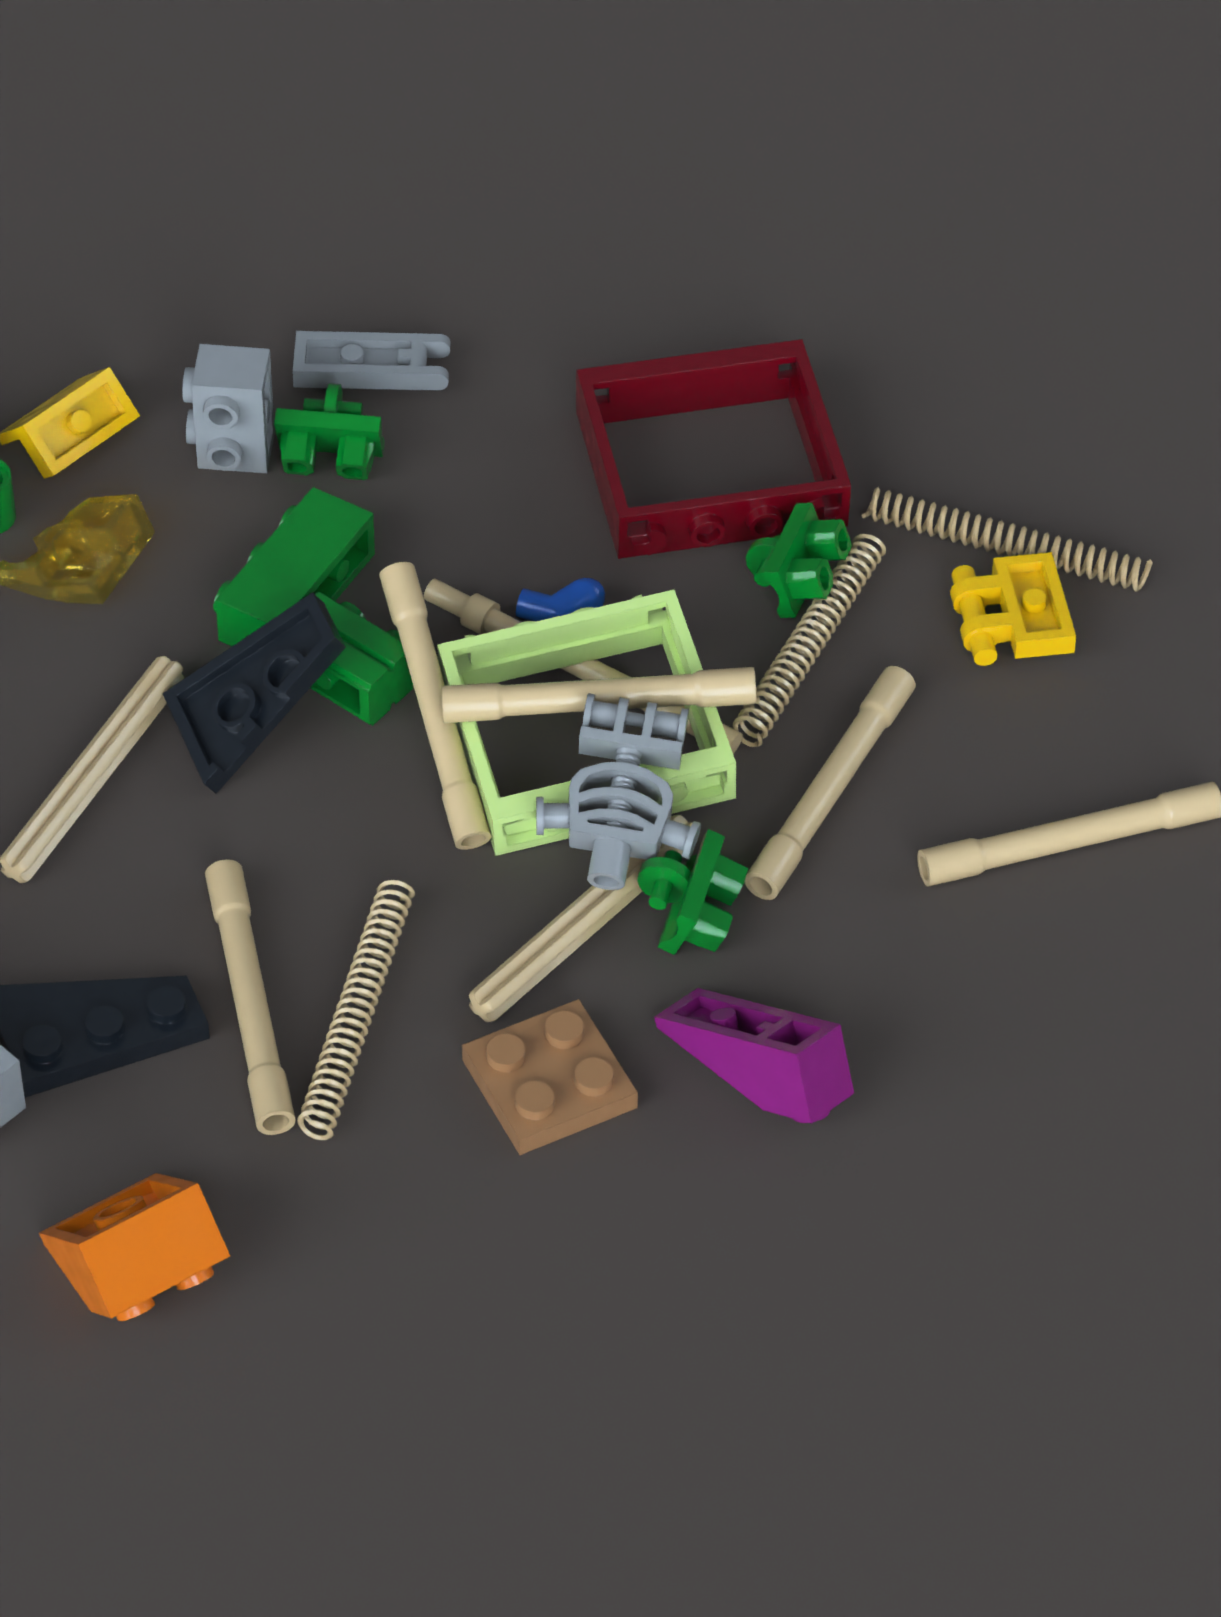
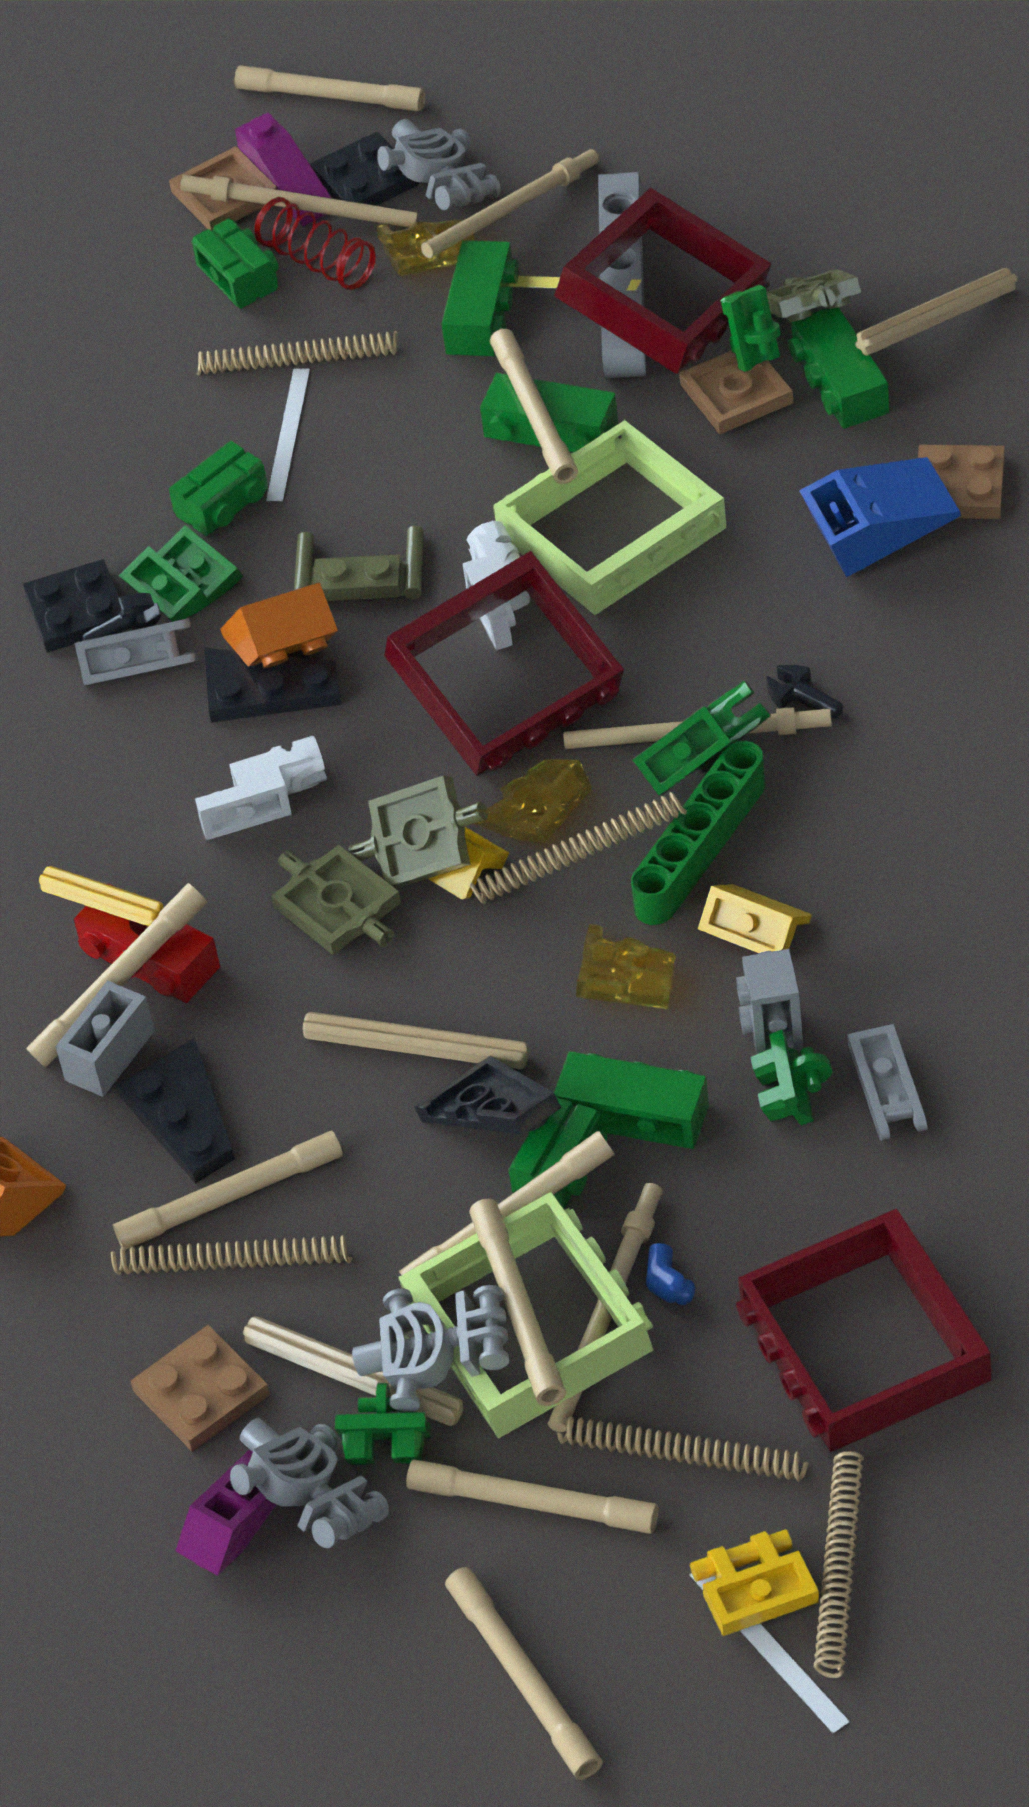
camera: 85 degrees right, 0 degrees up
green hips [745,503,852,618] -> none
none -> light grey piece [230,1418,389,1548]
none -> white sticker [689,1573,850,1733]

